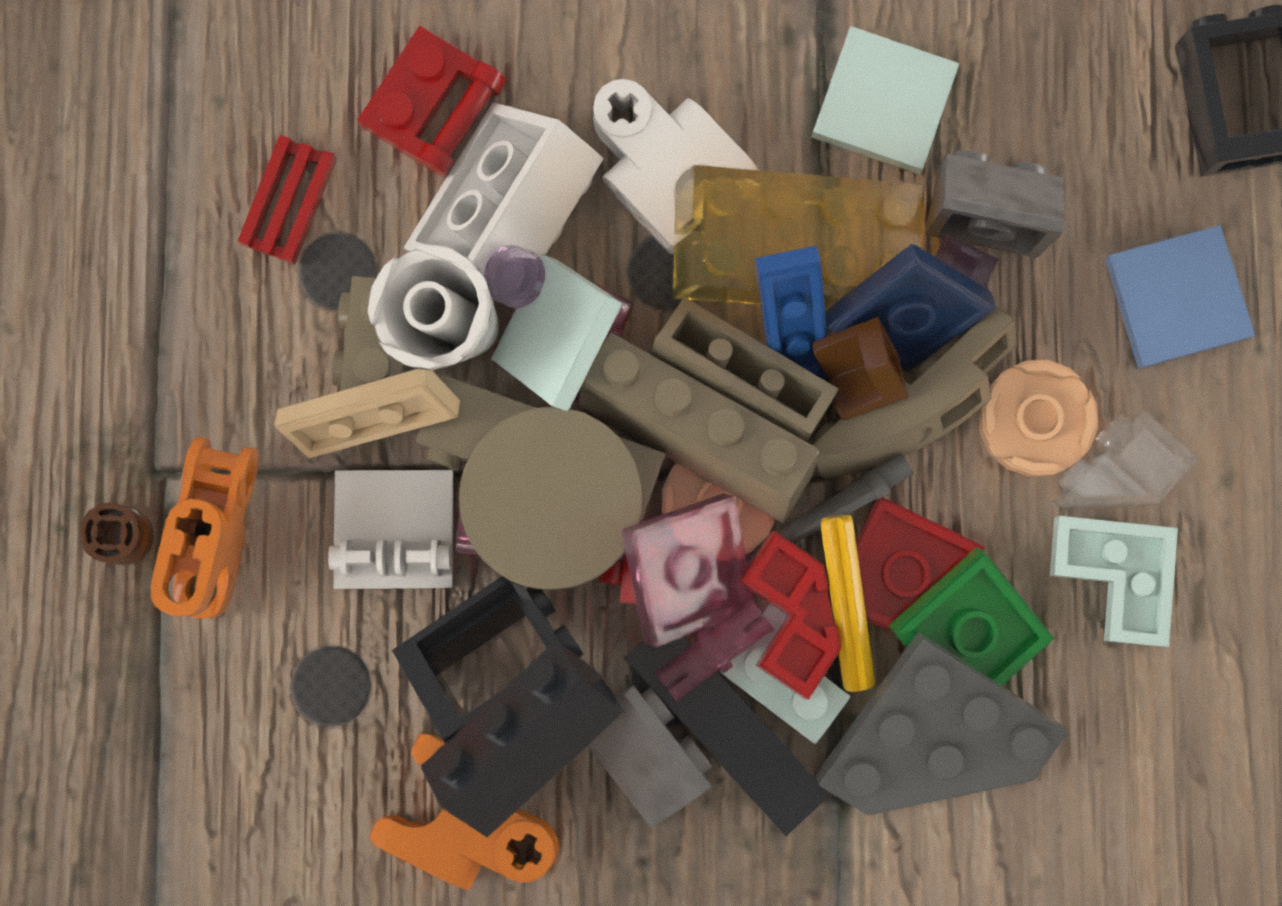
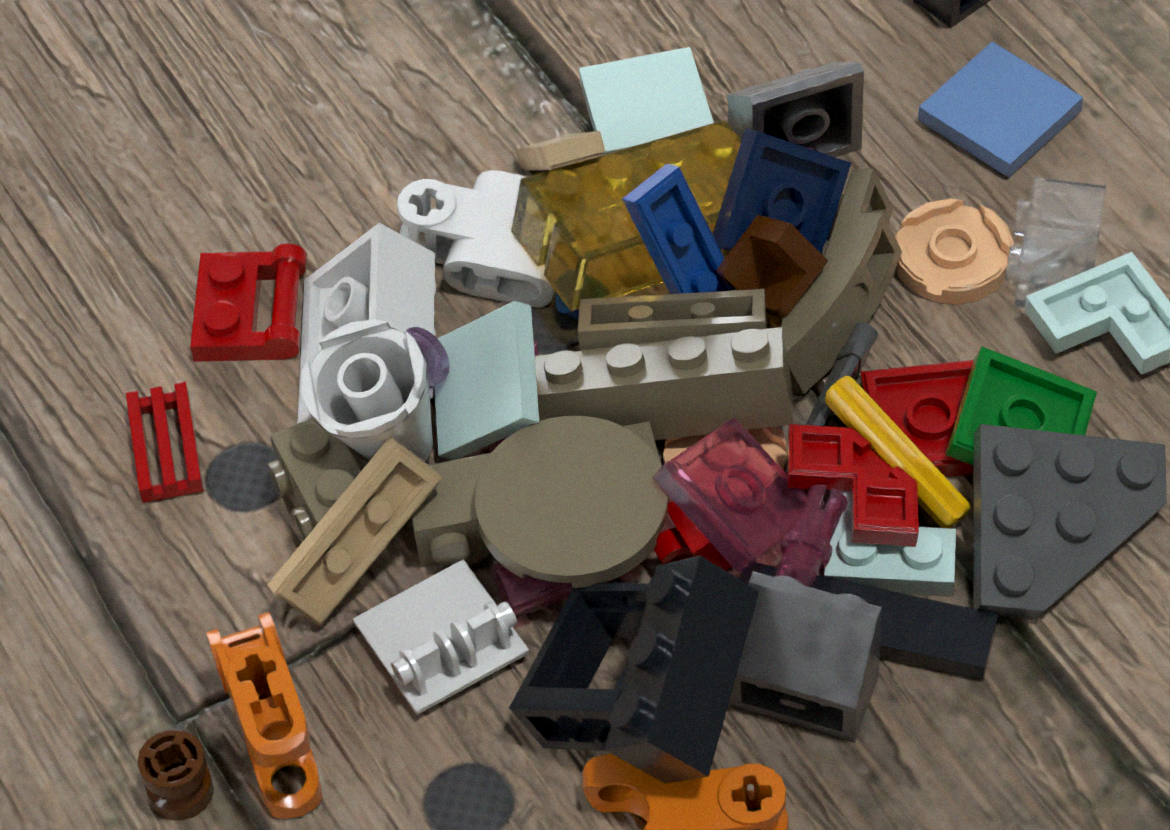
camera: 25 degrees left, 30 degrees down
none -> tan tile [516,131,605,171]

